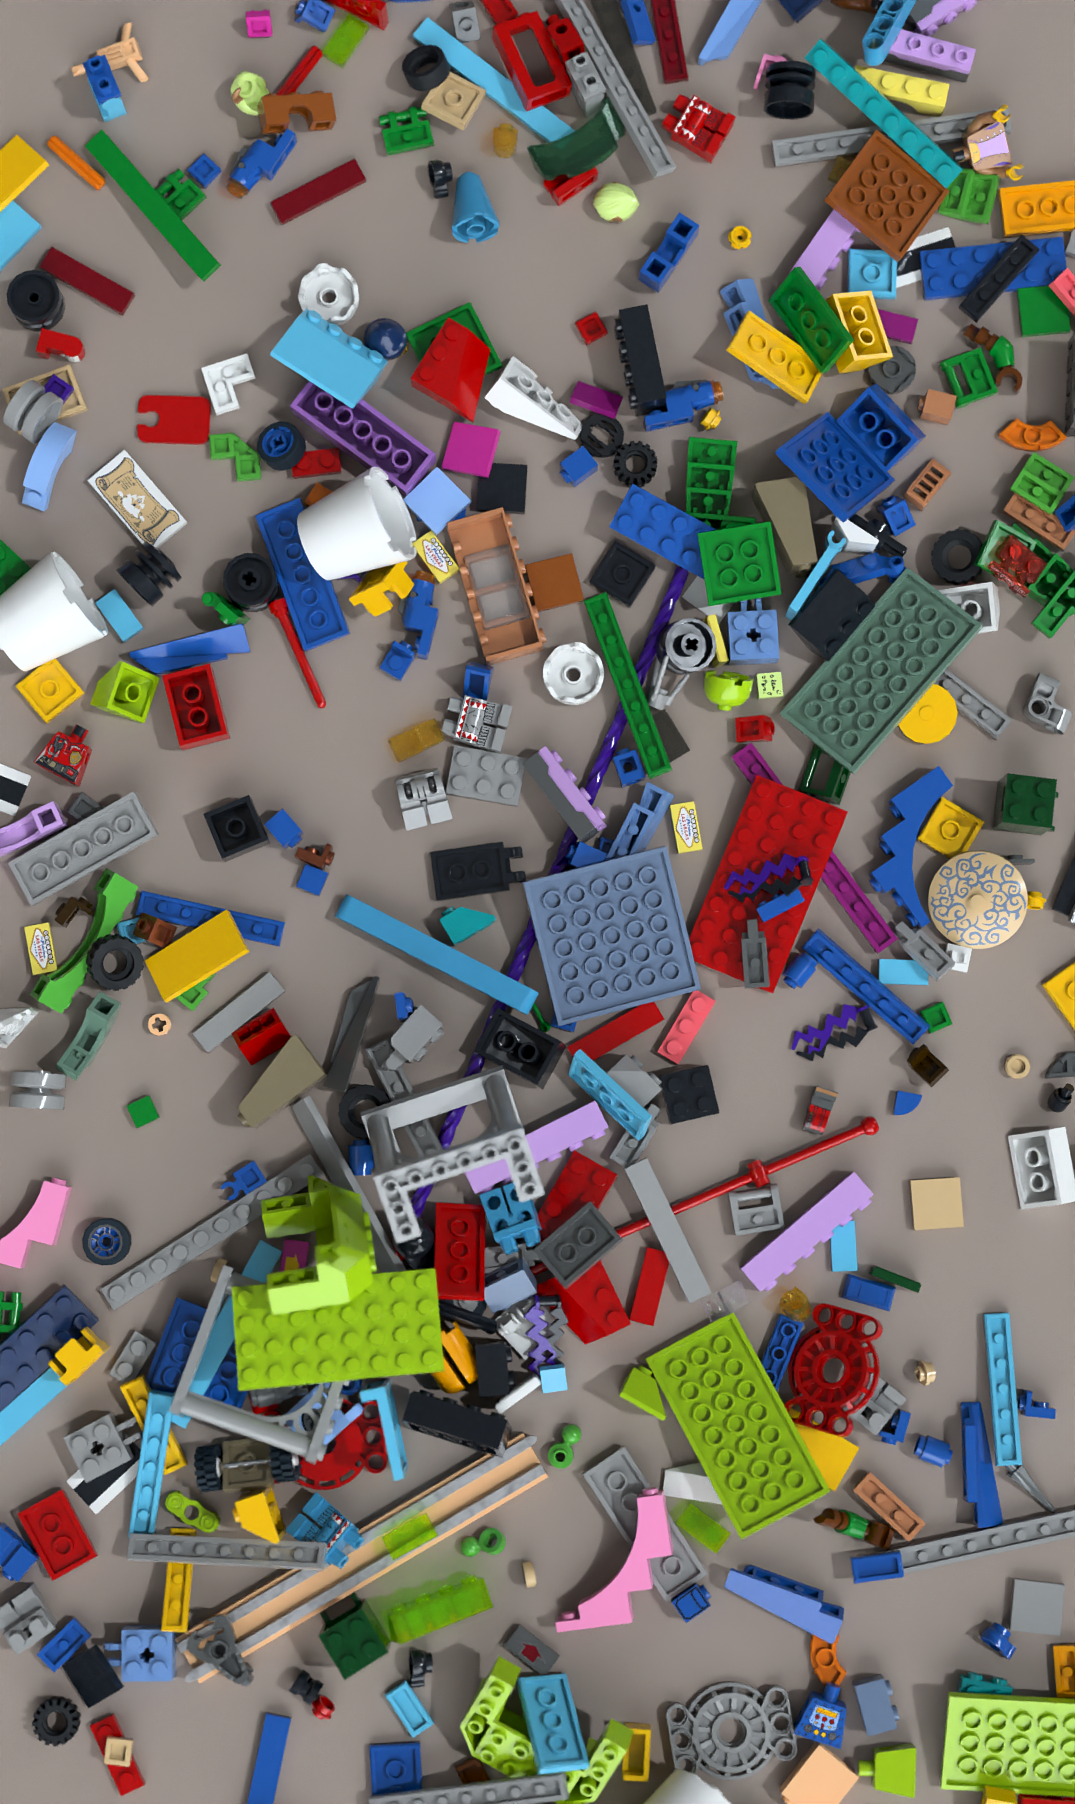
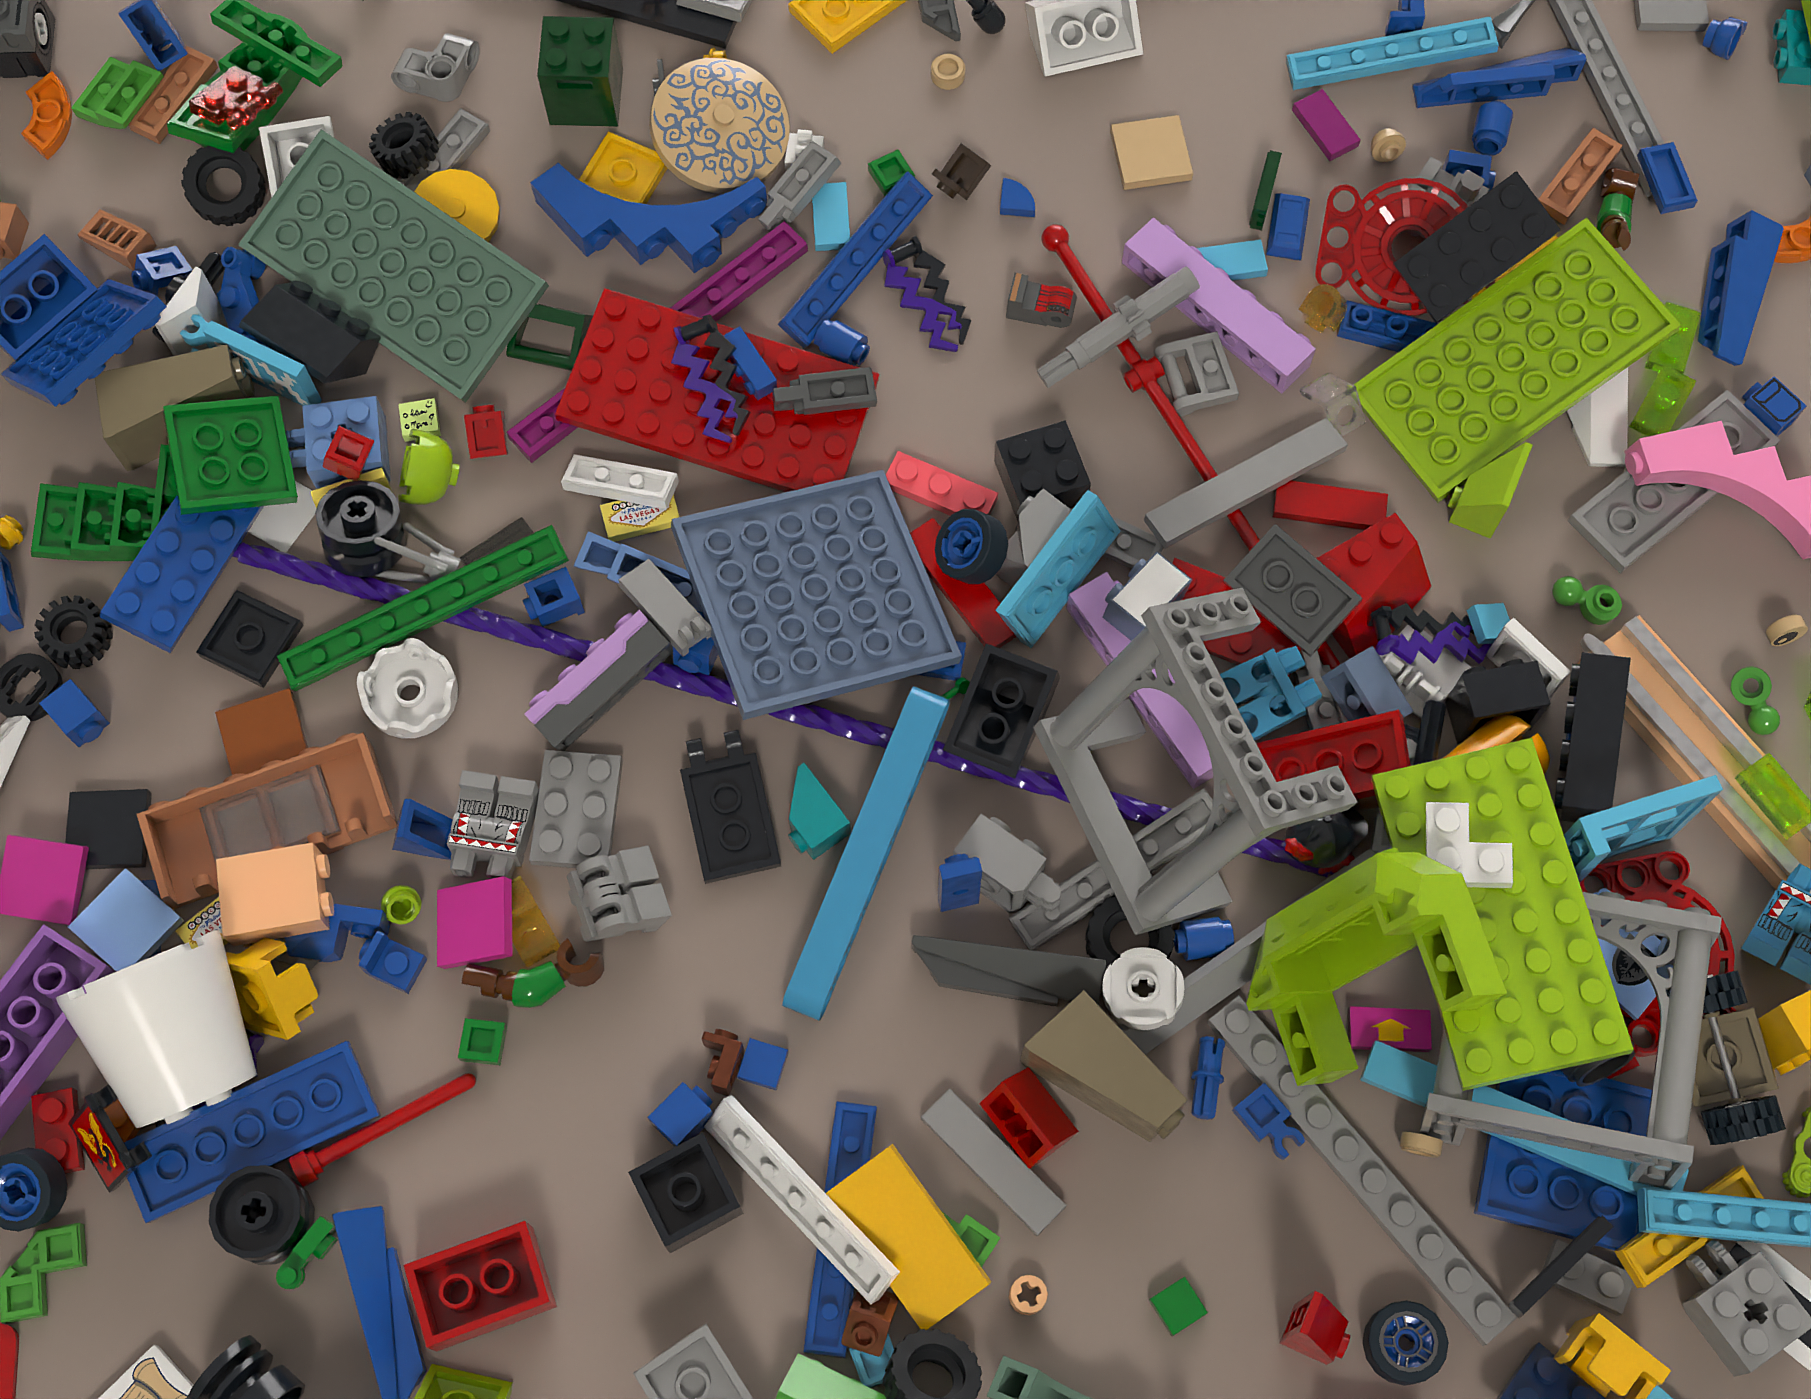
camera: 95 degrees left, 15 degrees down
none -> flag [68,1084,152,1193]
none -> light nougat brick [216,842,334,946]
none -> red slope [323,426,374,481]
none -> black tyre [369,112,439,179]
none -> lime plate [381,885,421,924]
none -> dark pink tile [437,876,512,969]
none -> green plate [458,1018,507,1066]
none -> reddish brown piece [461,938,604,1008]
none -> white tile [561,454,679,509]
none -> light grey hinge [618,559,712,657]
none -> white tile [704,1095,900,1304]
none -> black wheel [935,509,1008,584]
none -> light grey piece [1037,266,1200,388]
none -> white brick [1102,552,1192,641]
none -> white plate [1103,947,1185,1030]
none -> blue axle [1191,1036,1225,1120]
none -> red slope [1280,1291,1351,1365]
none -> magenta tile [1292,89,1361,161]
none -> black brick [1393,171,1561,323]
none -> white plate [1425,802,1513,888]
none -> black tile [1508,1215,1614,1318]
none -> clear neon green plate [1645,302,1701,379]

